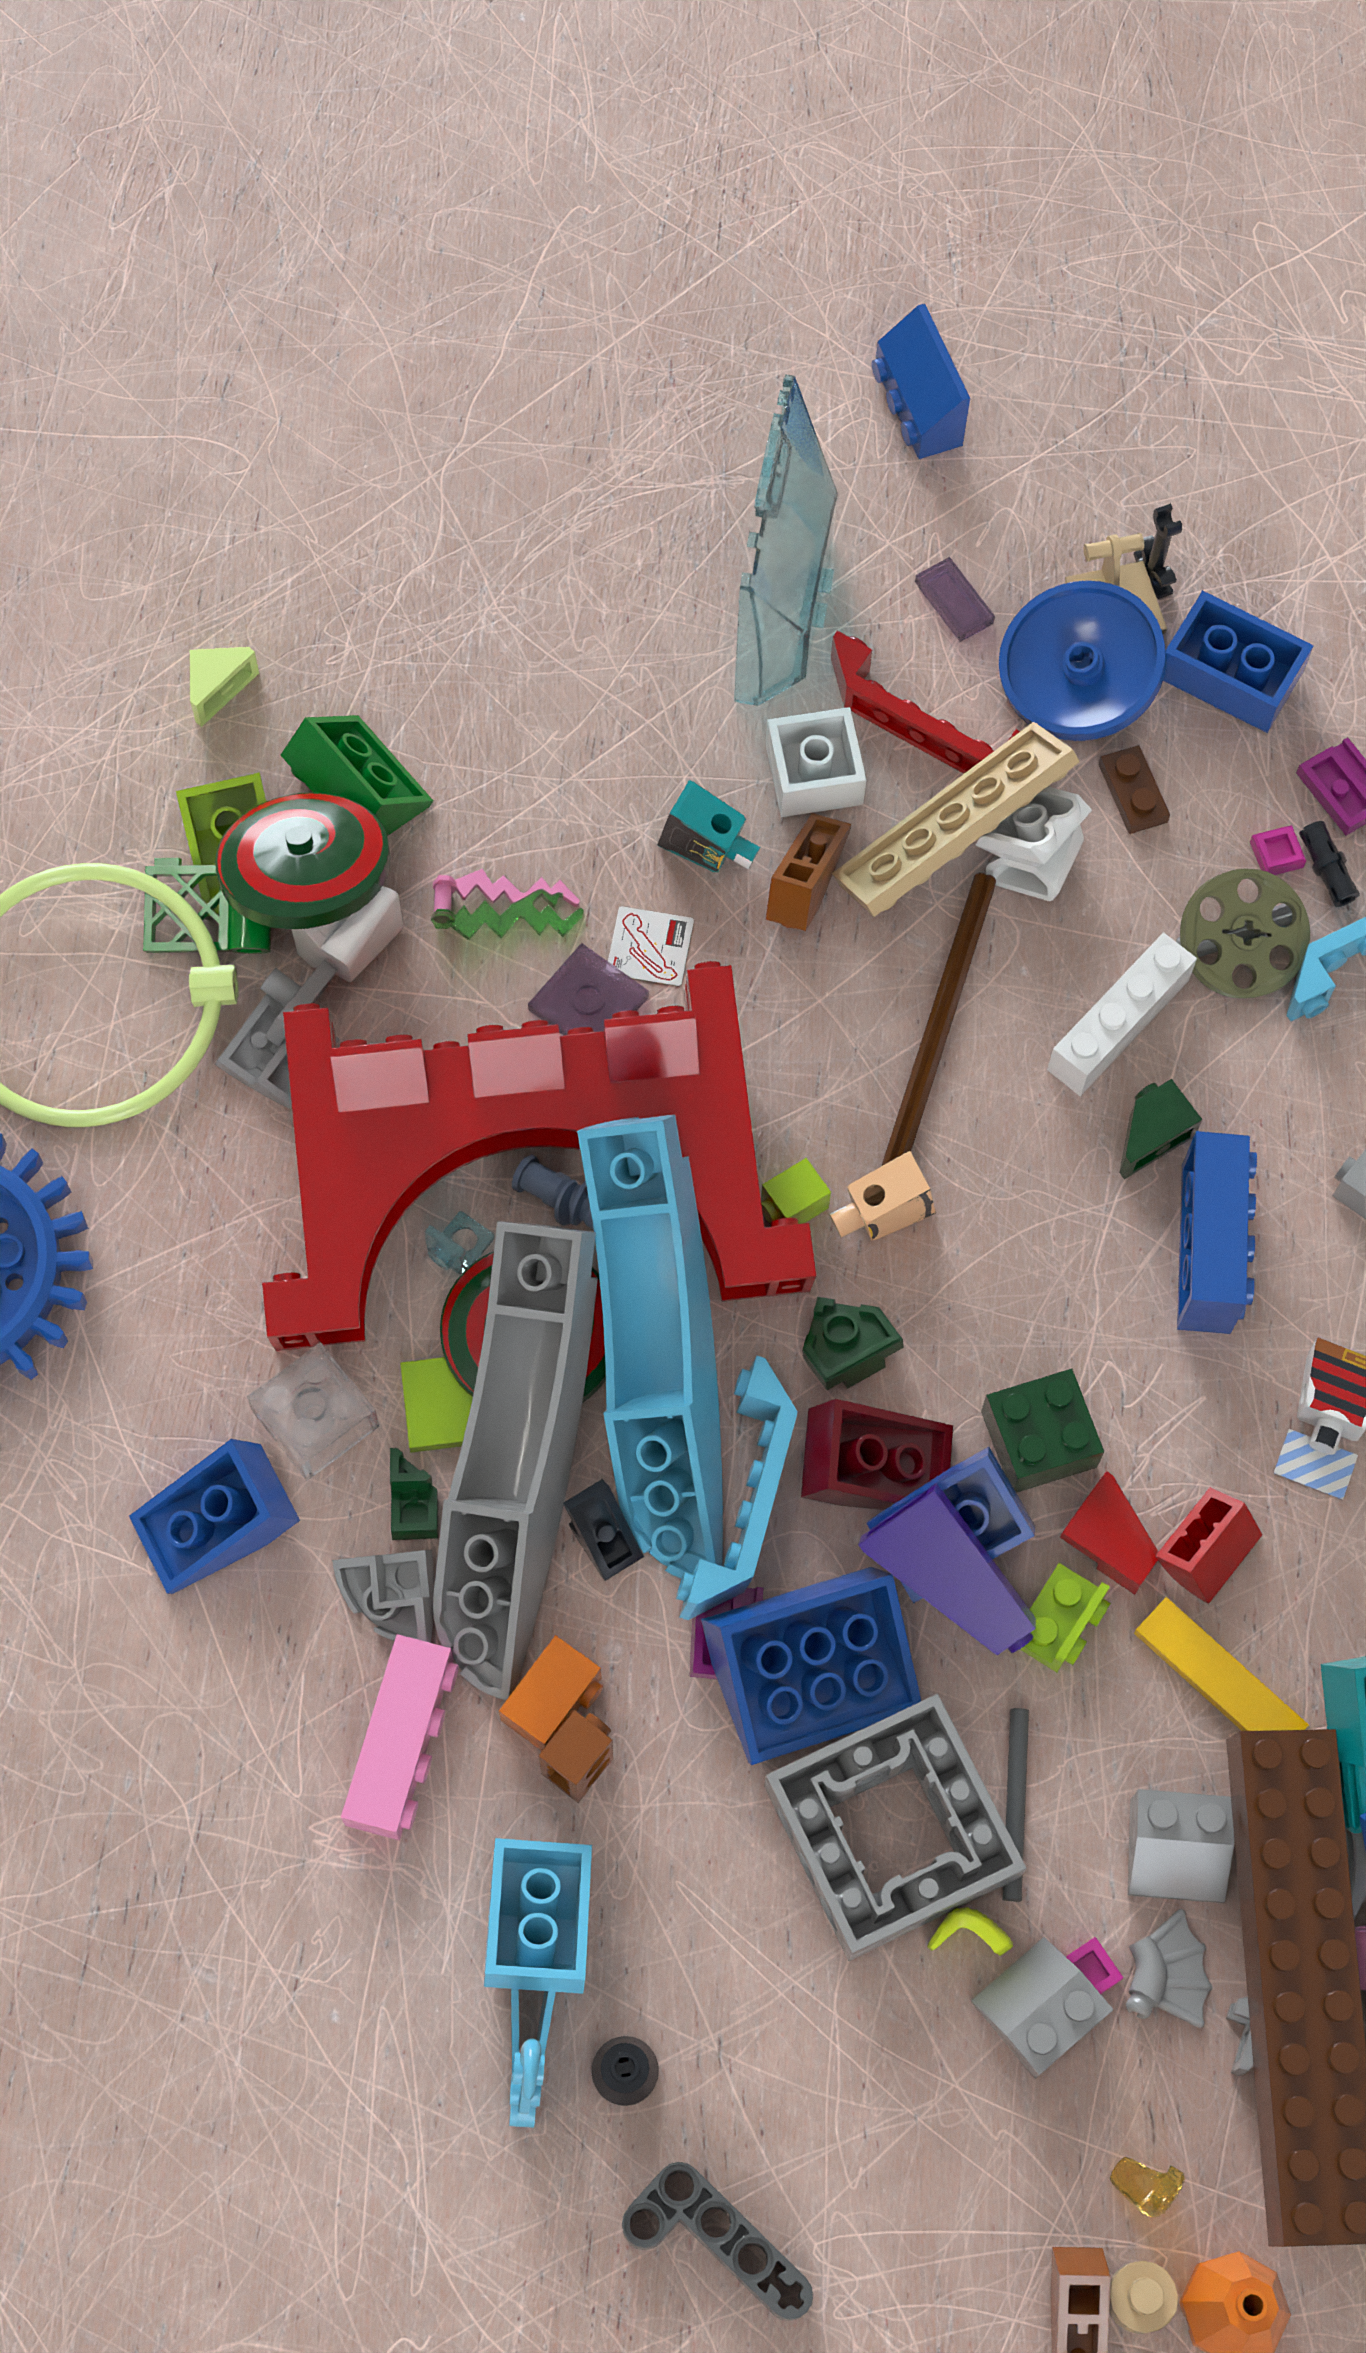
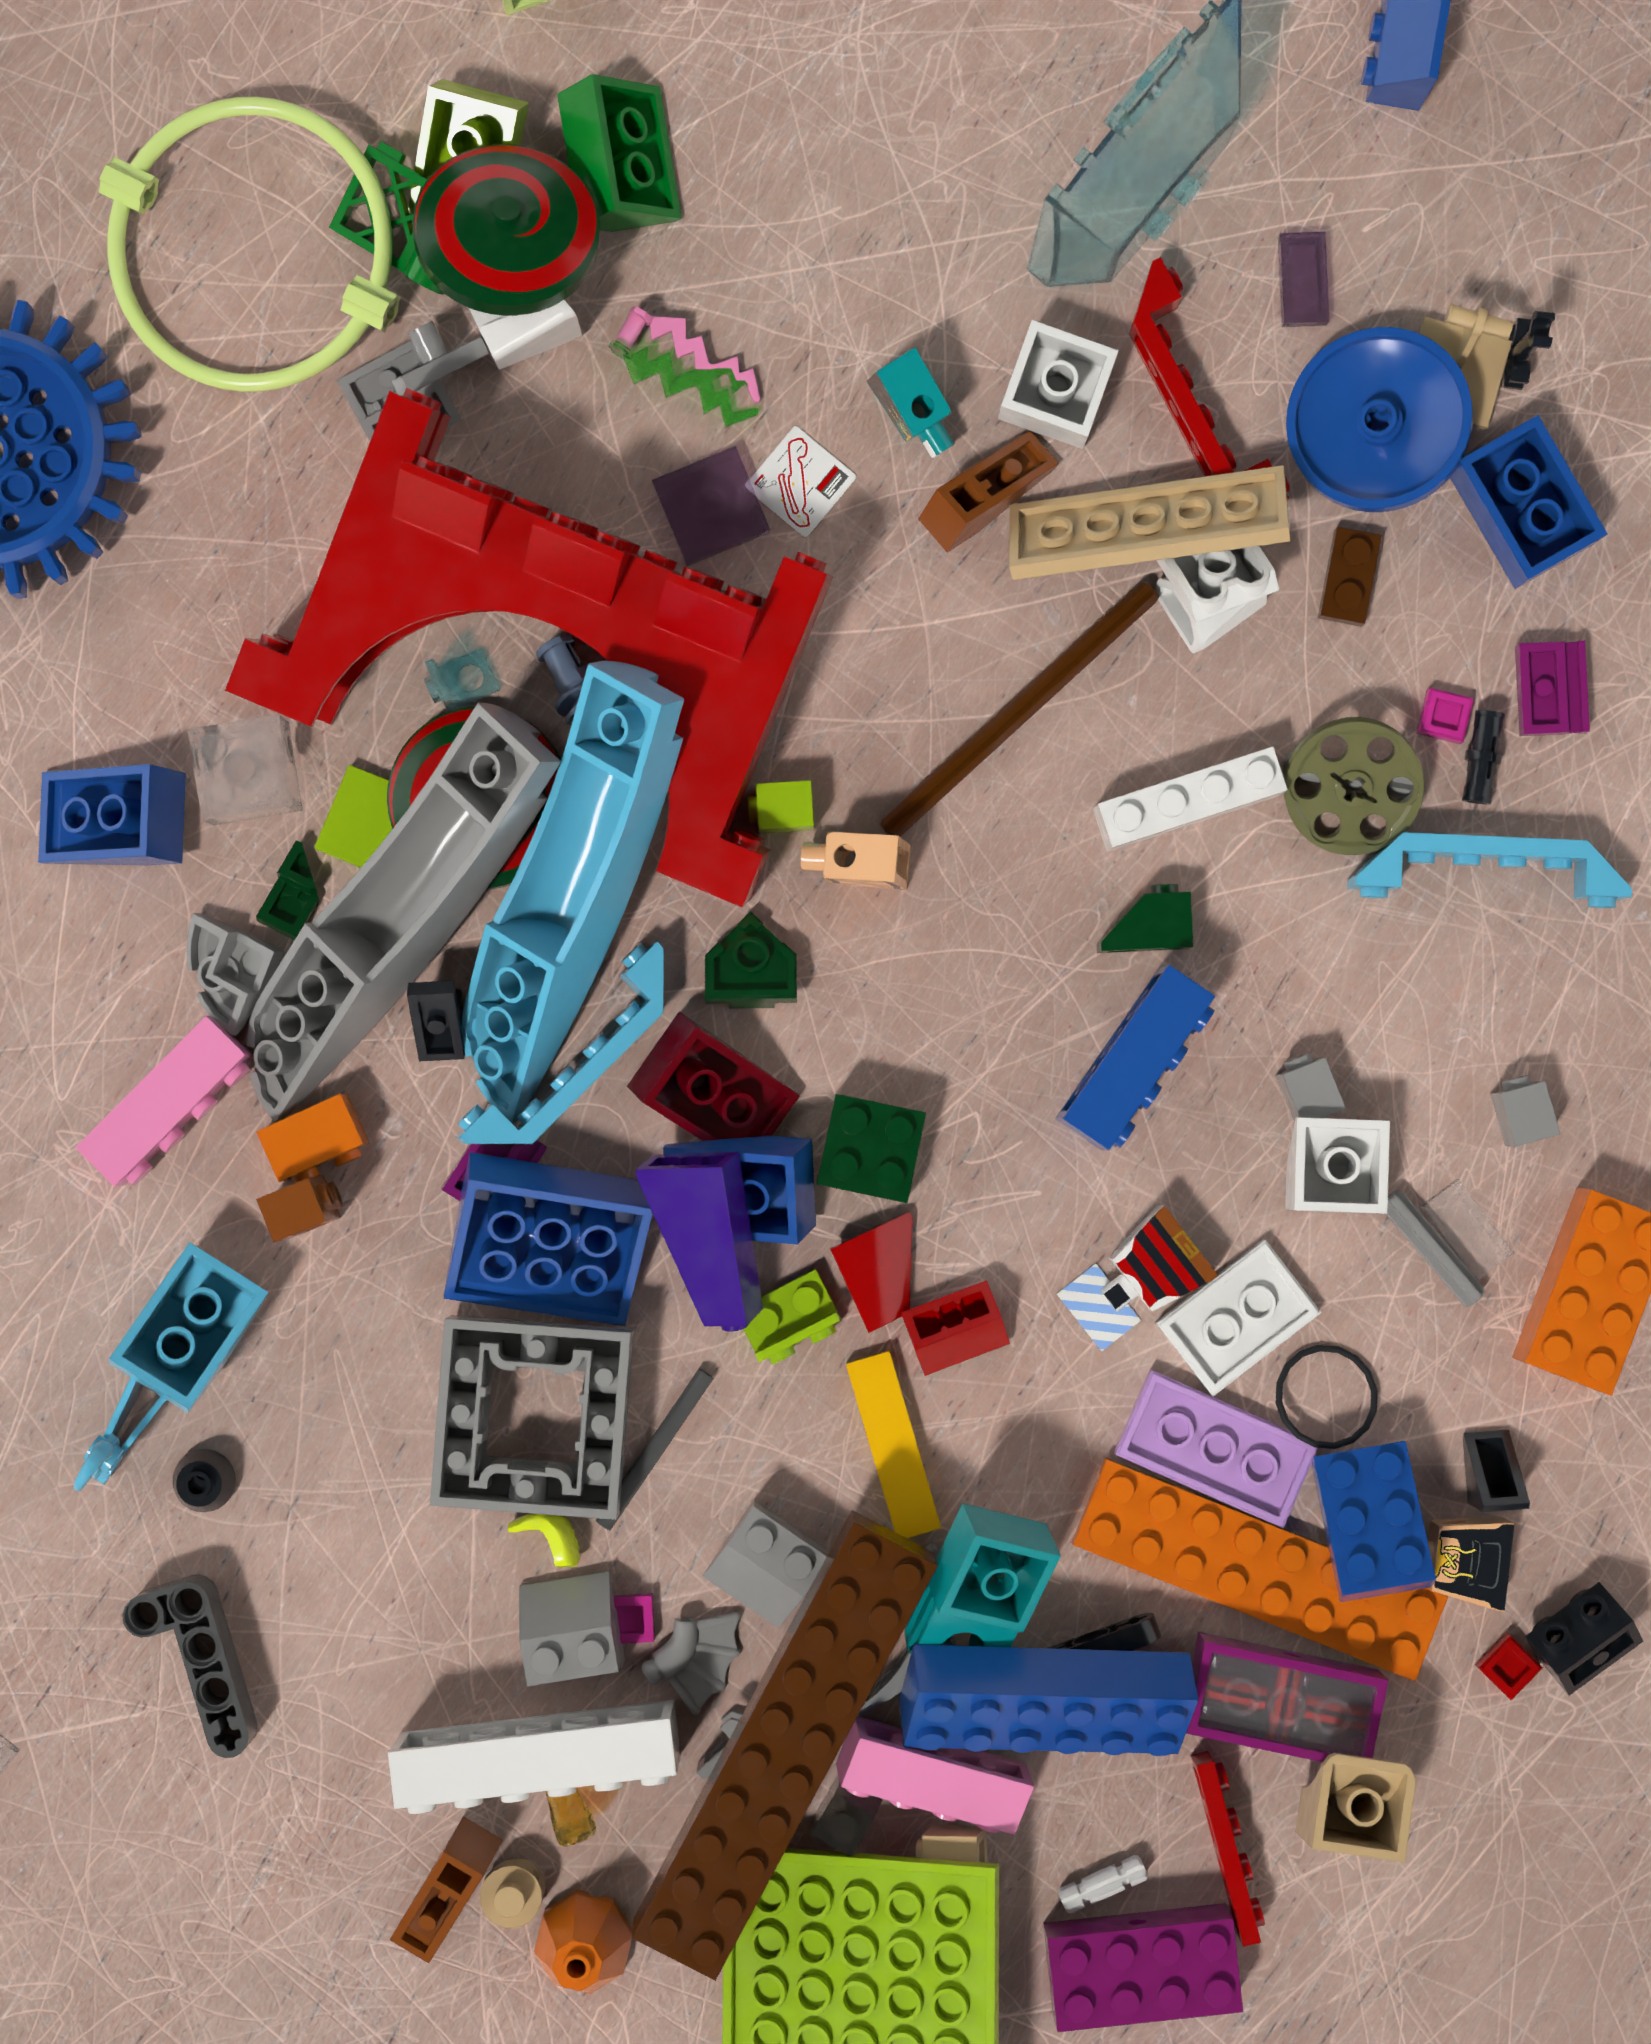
camera: 25 degrees right, 20 degrees up
none -> white brick [388,1700,681,1814]

